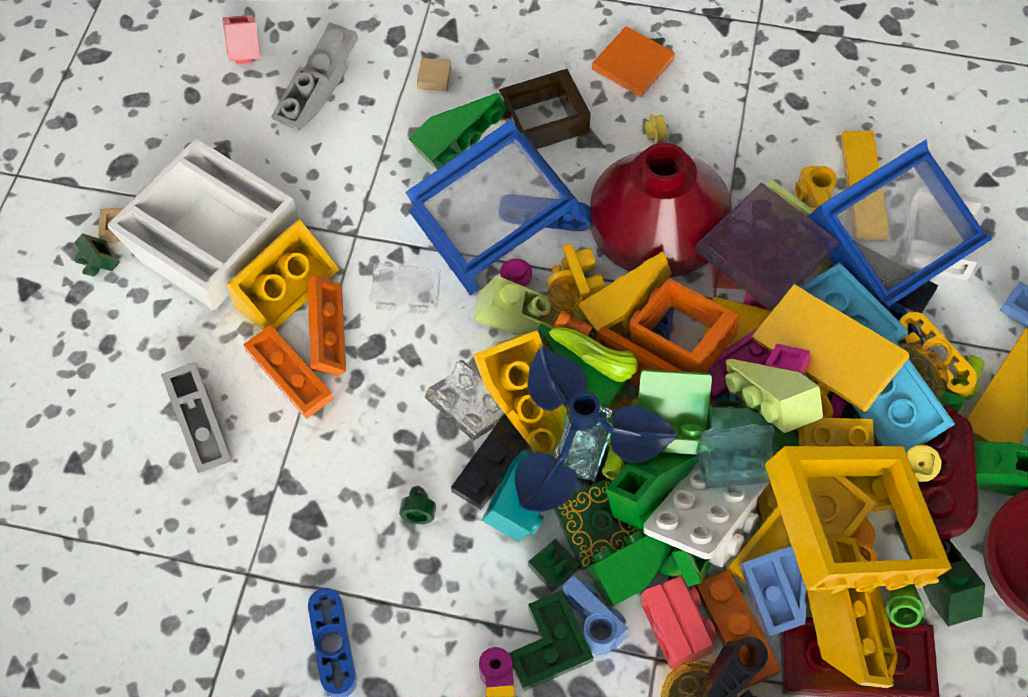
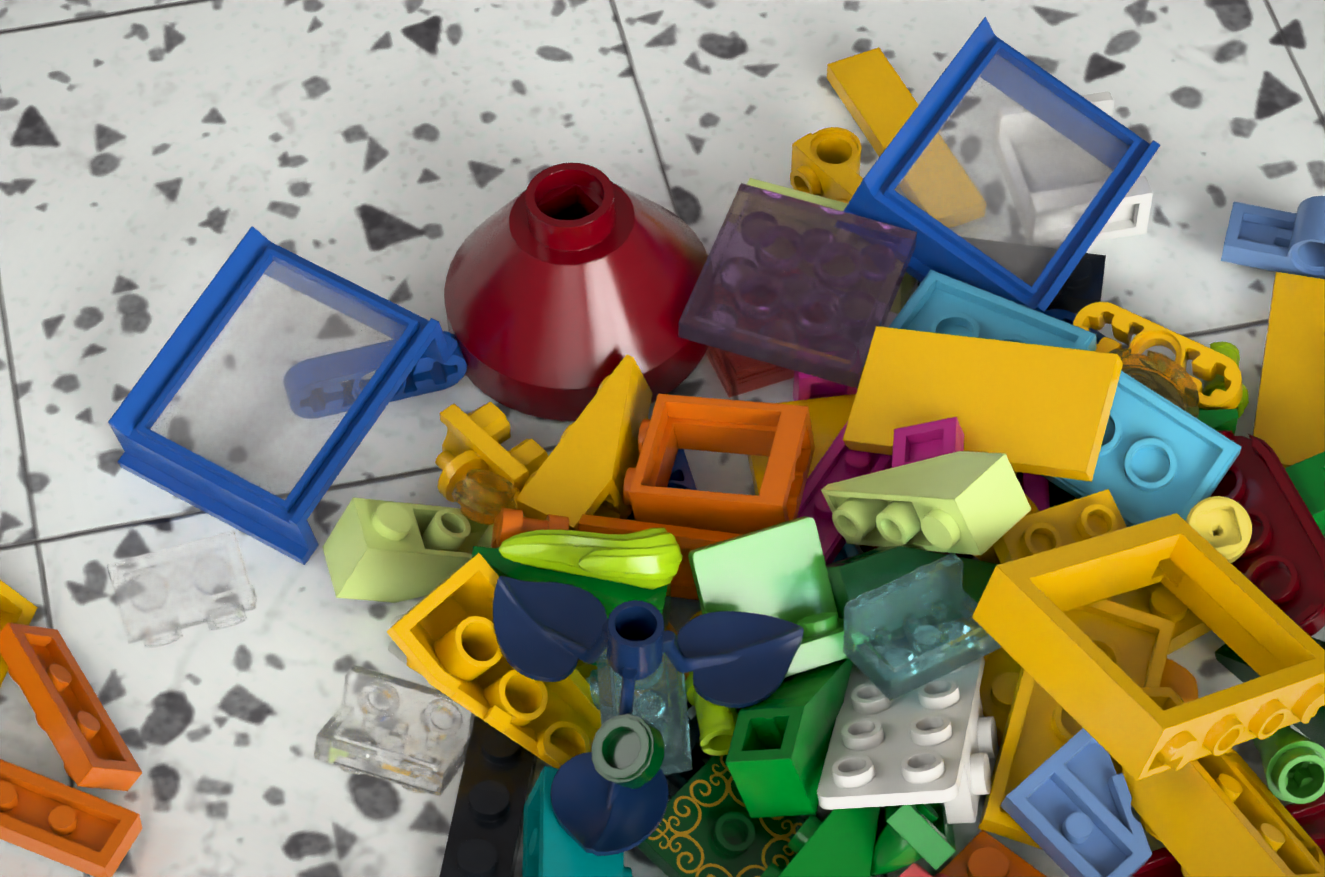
camera: 25 degrees left, 10 degrees down
green slope [408,93,508,170] -> none
tan tile [417,58,451,92] -> none
dark brown window [499,69,591,154] -> none
dark pink plate [500,259,532,287] -> none
orange tile [592,26,675,97] -> none
light yellow plate [645,114,668,144] -> none
none -> tile [592,714,664,789]

